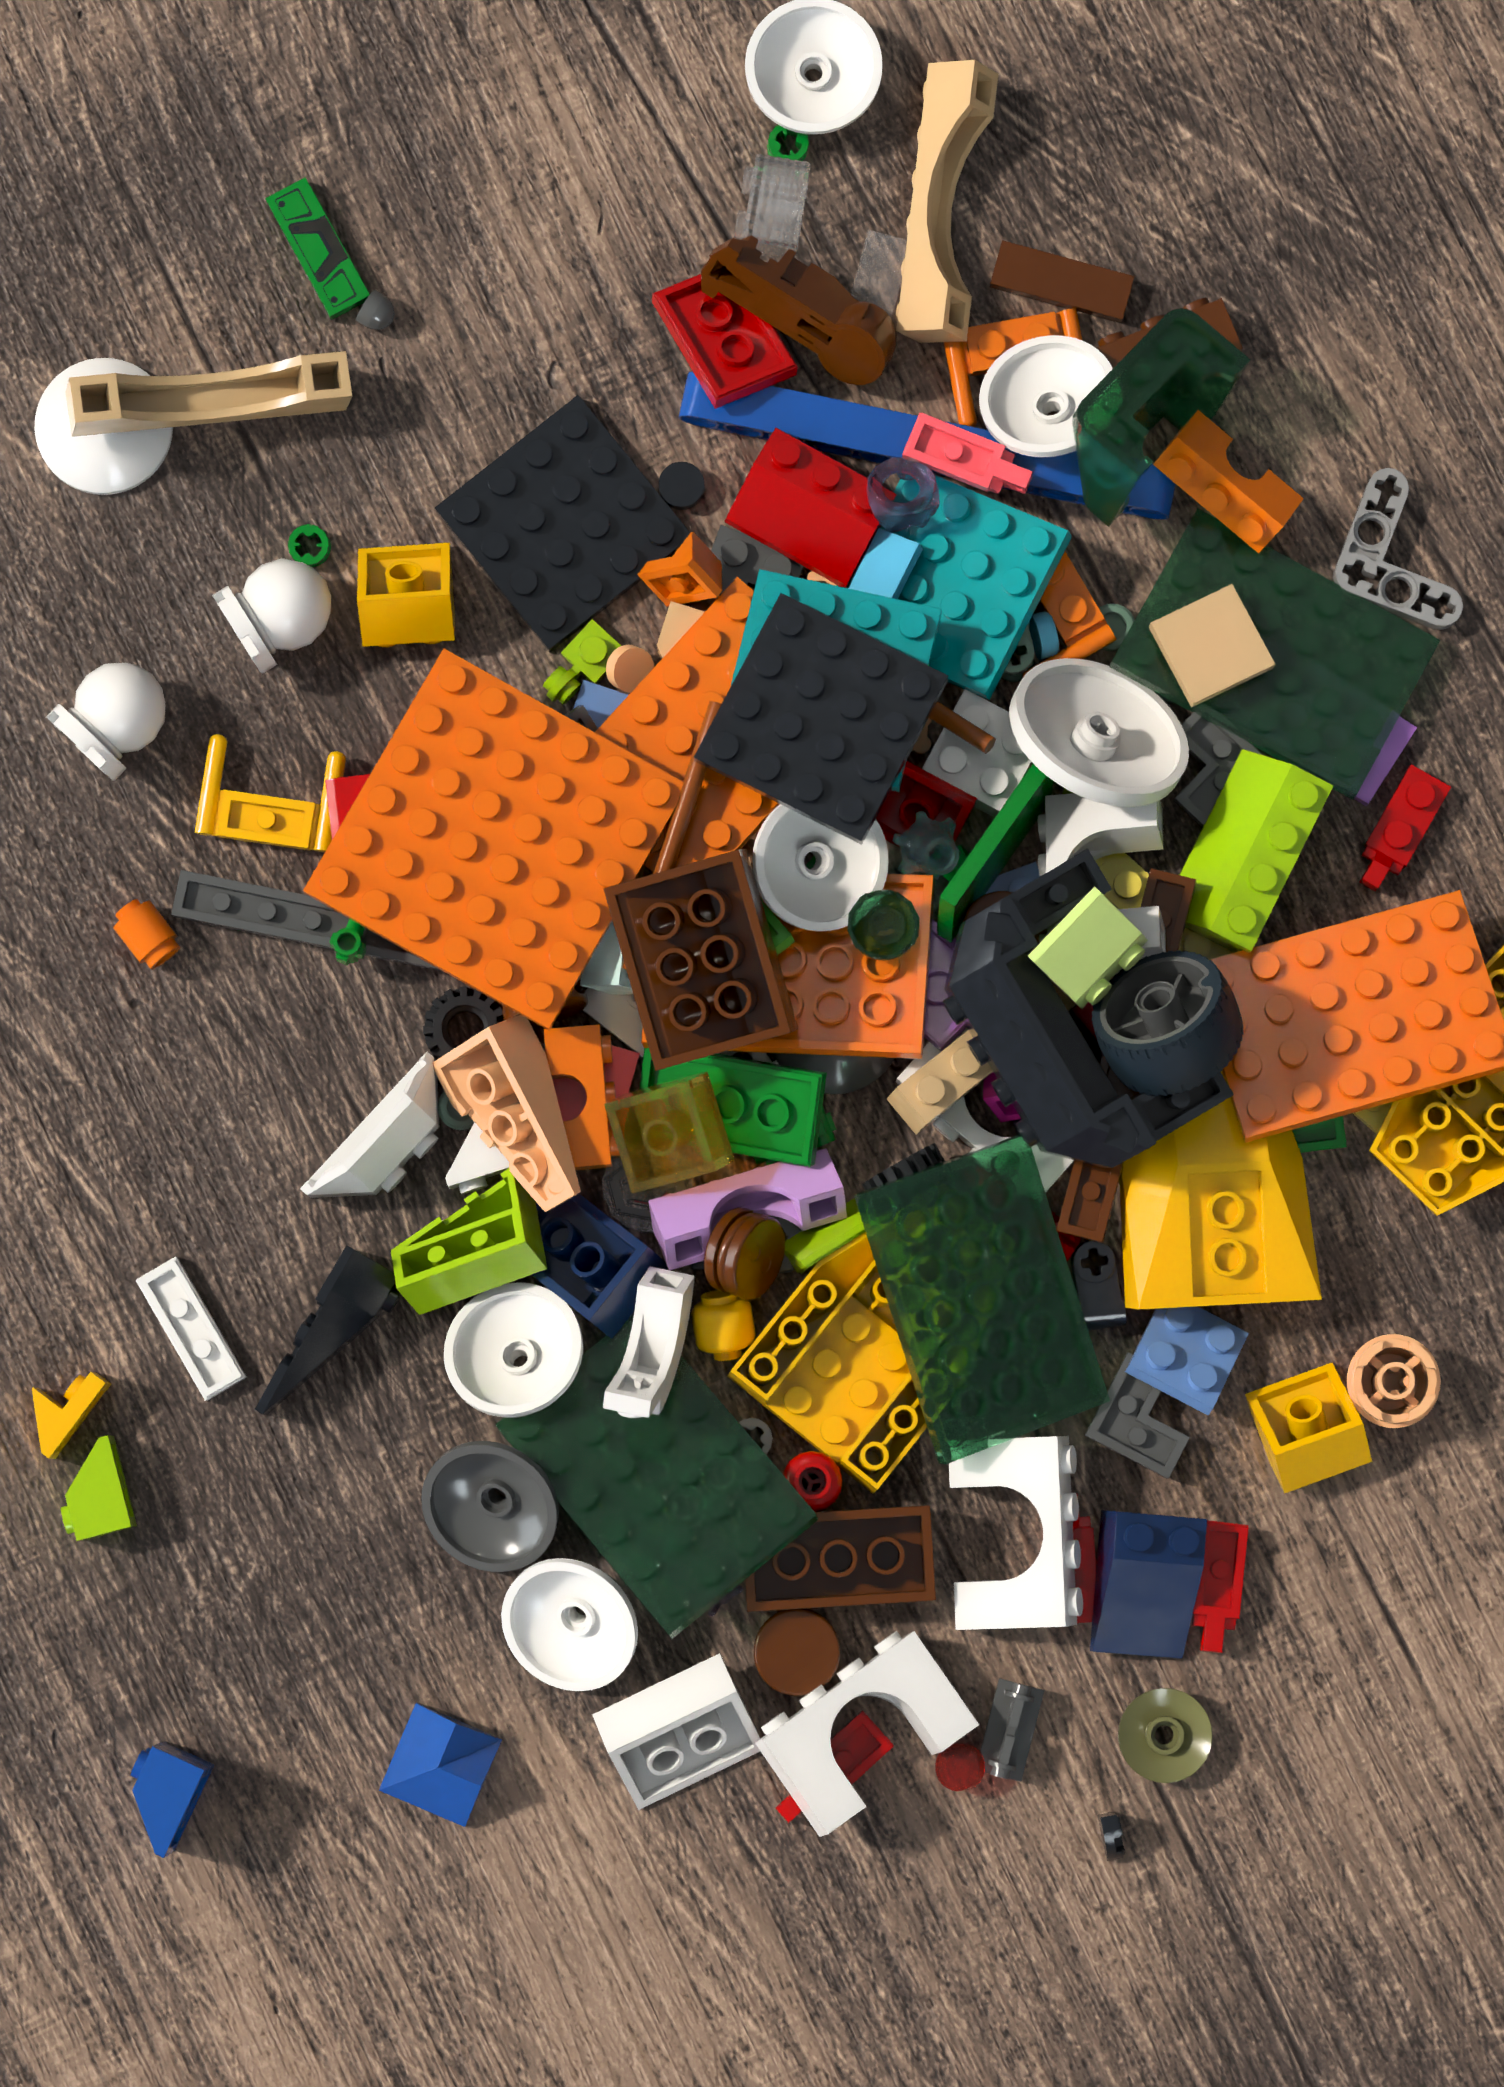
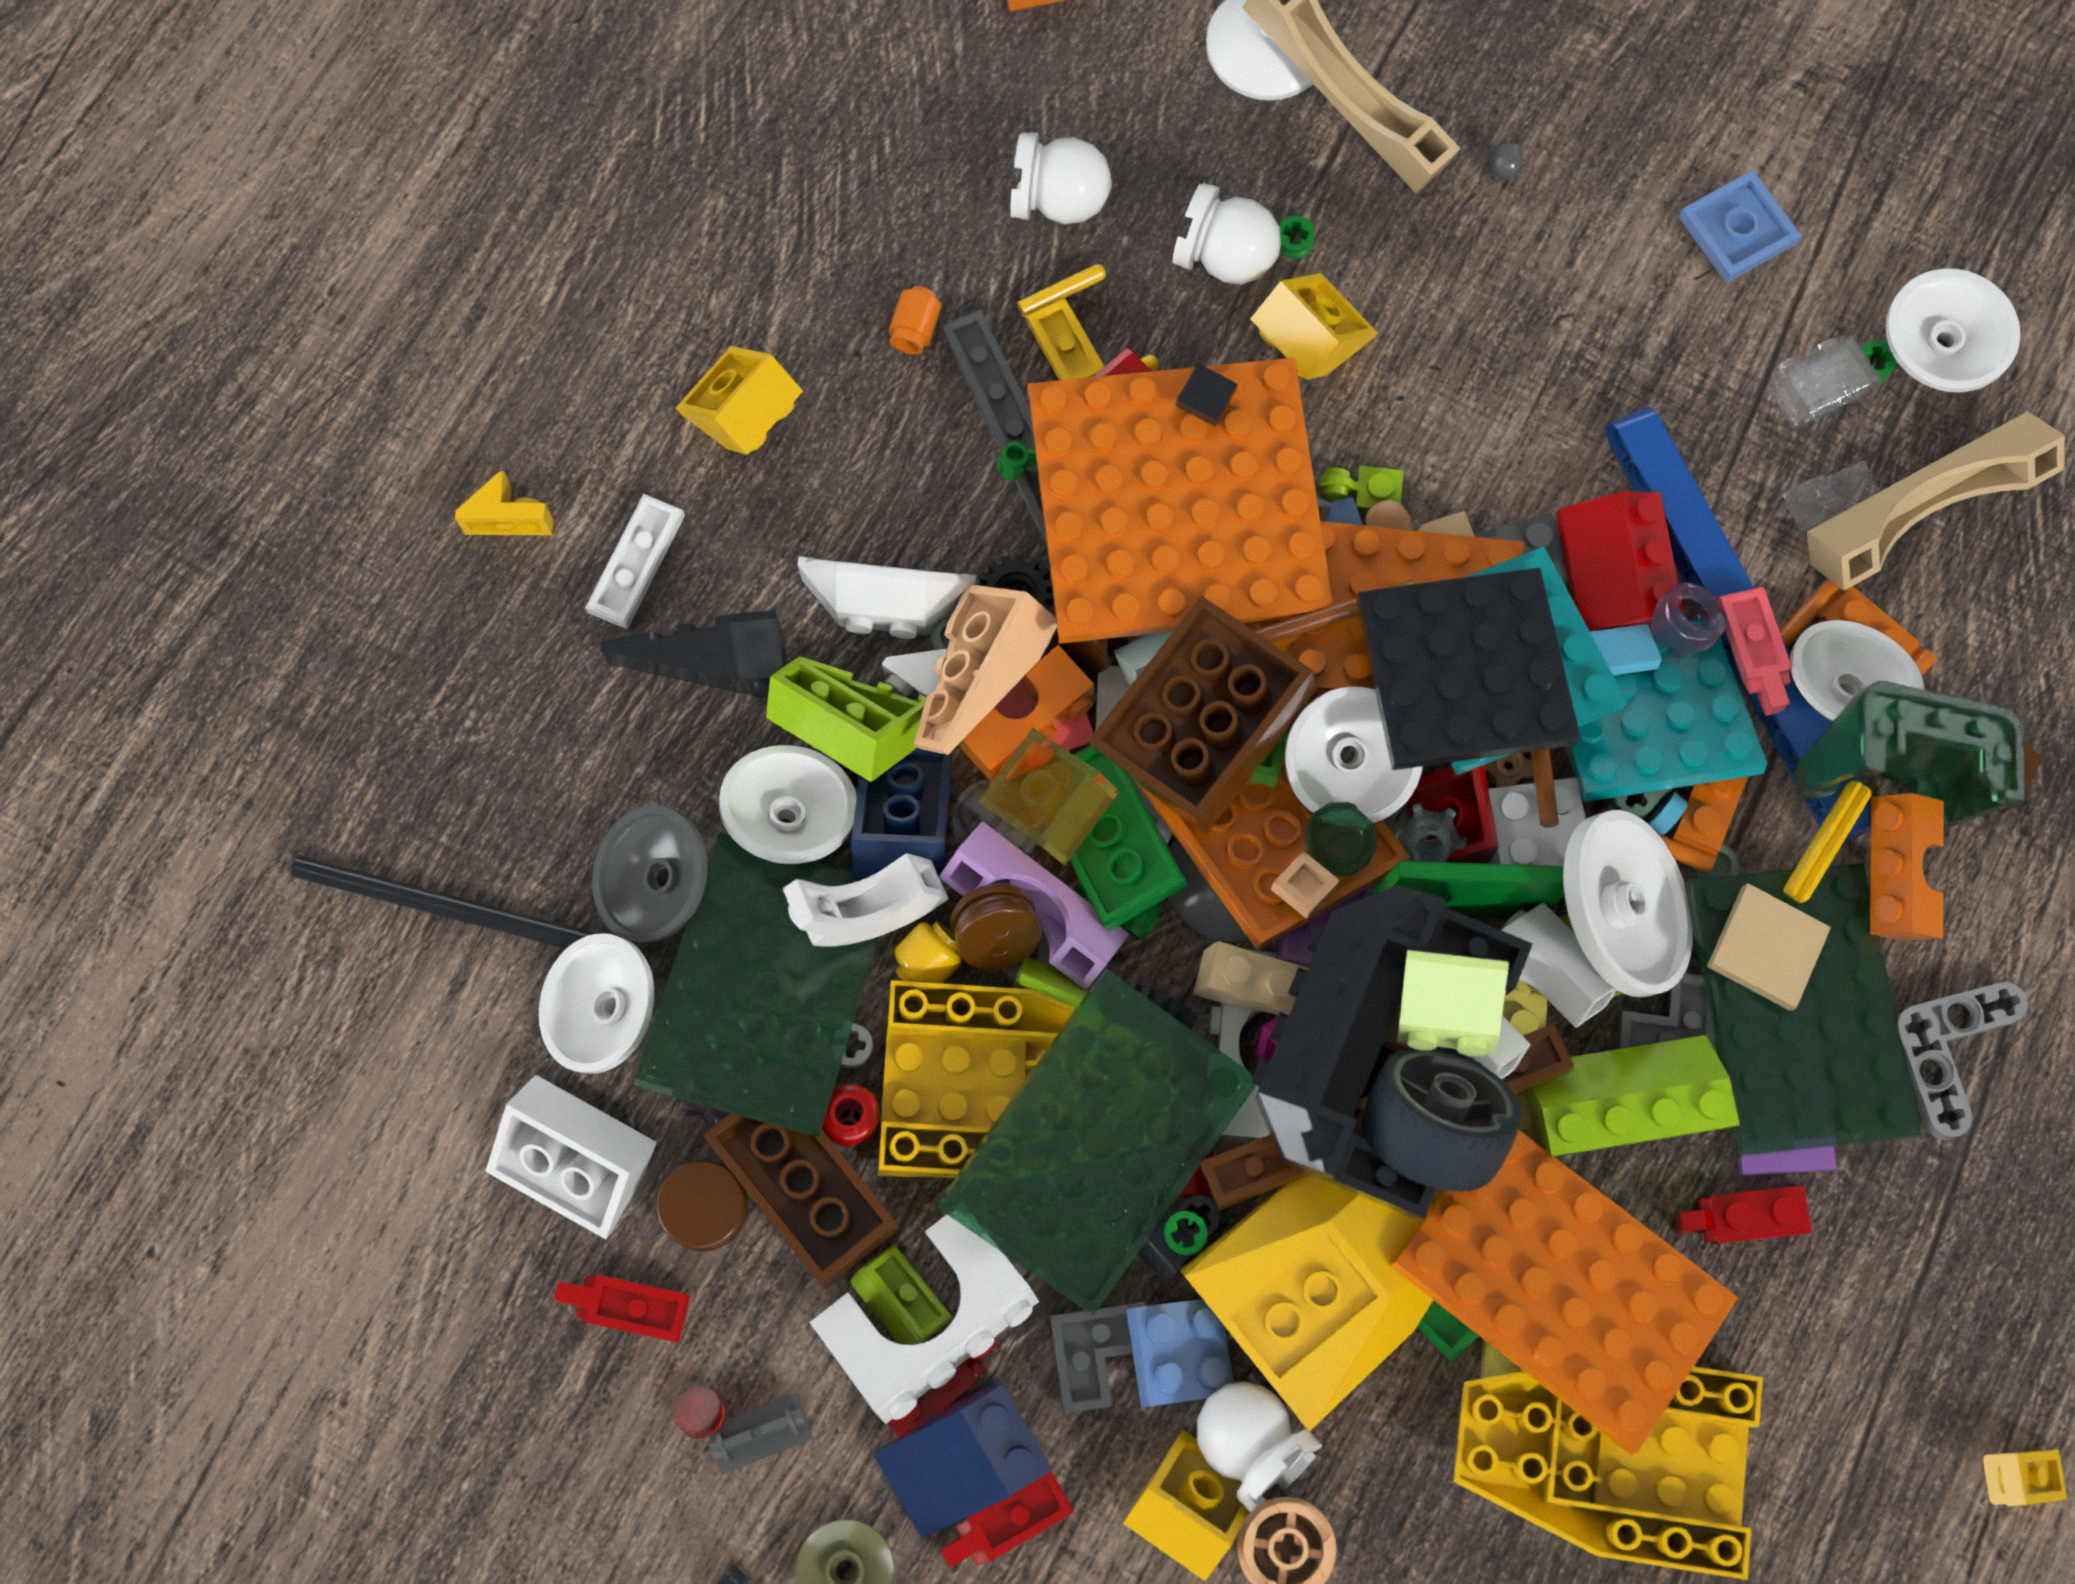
camera: 55 degrees right, 10 degrees down
lime slope [61,1435,137,1541] -> none
blue slope [130,1741,214,1858] -> none
green tile [265,177,370,320] -> none
blue slope [379,1703,502,1827] -> none
black plate [435,395,690,652] -> none
orange slope [637,532,722,607] -> none
red tile [652,274,798,409] -> none
black tile [659,462,705,510] -> none
reddish brown piece [701,235,897,385] -> none
white arch [755,1631,979,1837] -> none
reddish brown tile [990,240,1135,323] -> none
none -> black piece [291,855,598,949]
none -> yellow slope [675,346,803,455]
none -> lime slope [850,1244,954,1345]
none -> green bush [1164,1211,1208,1256]
none -> black tile [1175,363,1238,427]
none -> white tile [1197,1381,1322,1512]
none -> light nougat plate [1271,851,1340,919]
none -> medium blue plate [1678,170,1802,284]
none -> yellow axle [1784,780,1872,903]

